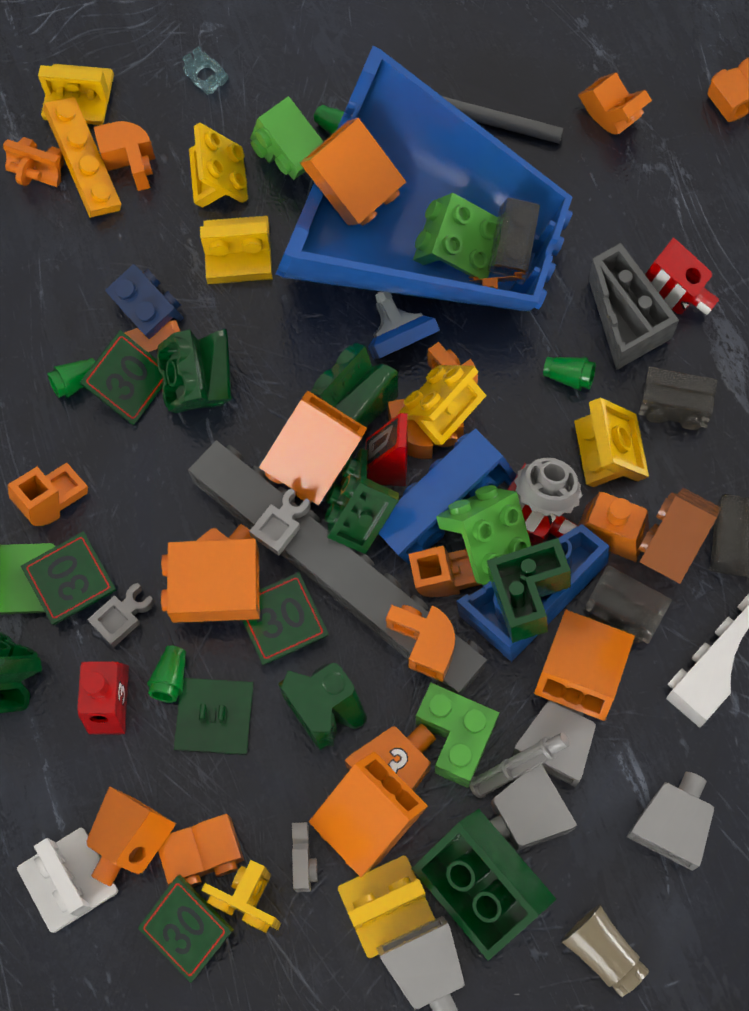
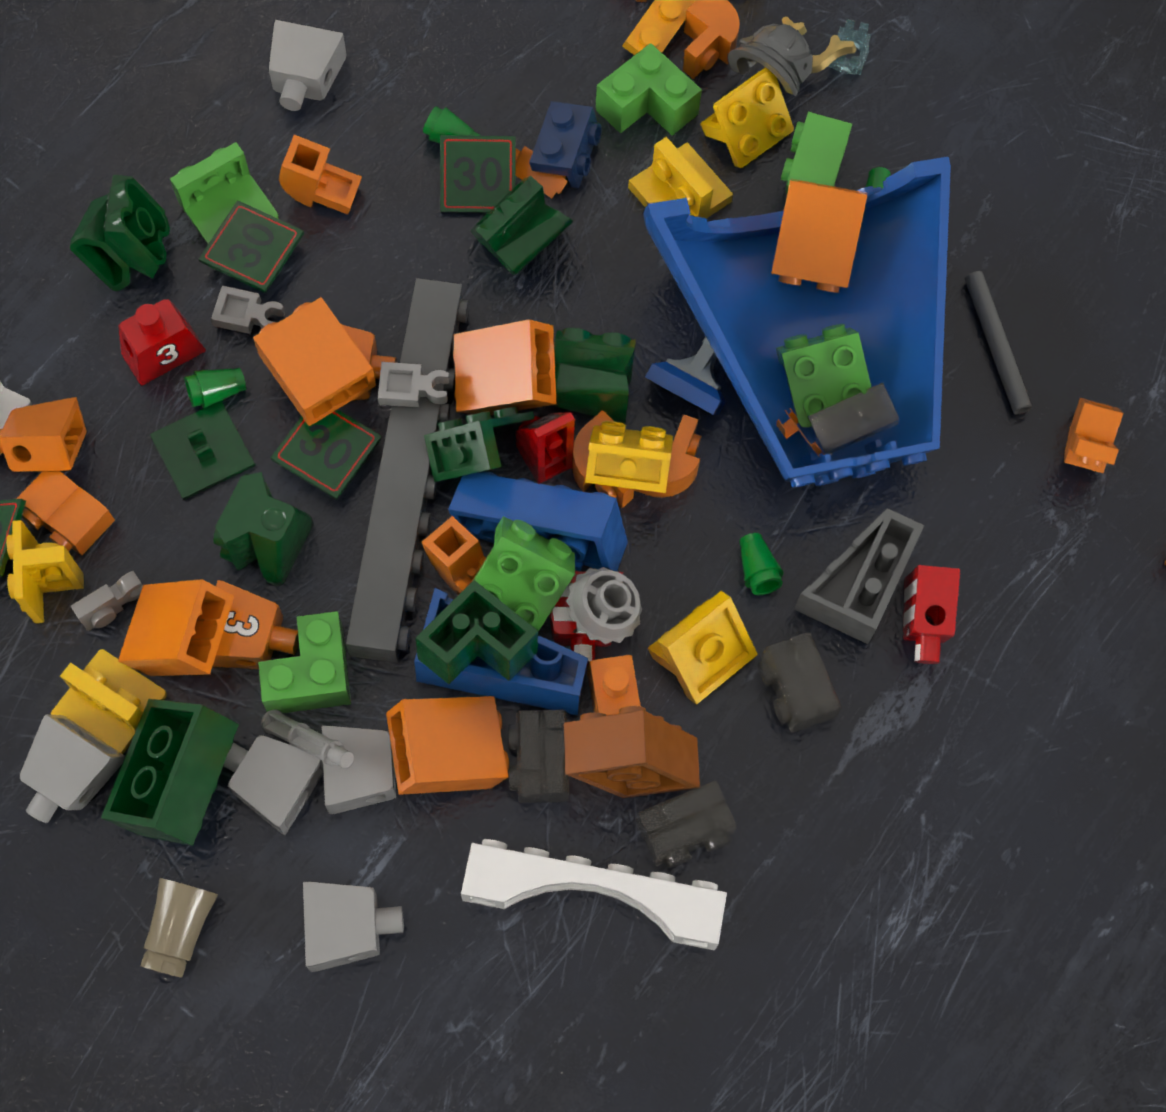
camera: 50 degrees right, 0 degrees up
orange brick [386,605,455,682] -> none
none -> bright green brick [596,43,702,136]
none -> dark grey helmet [728,17,857,96]

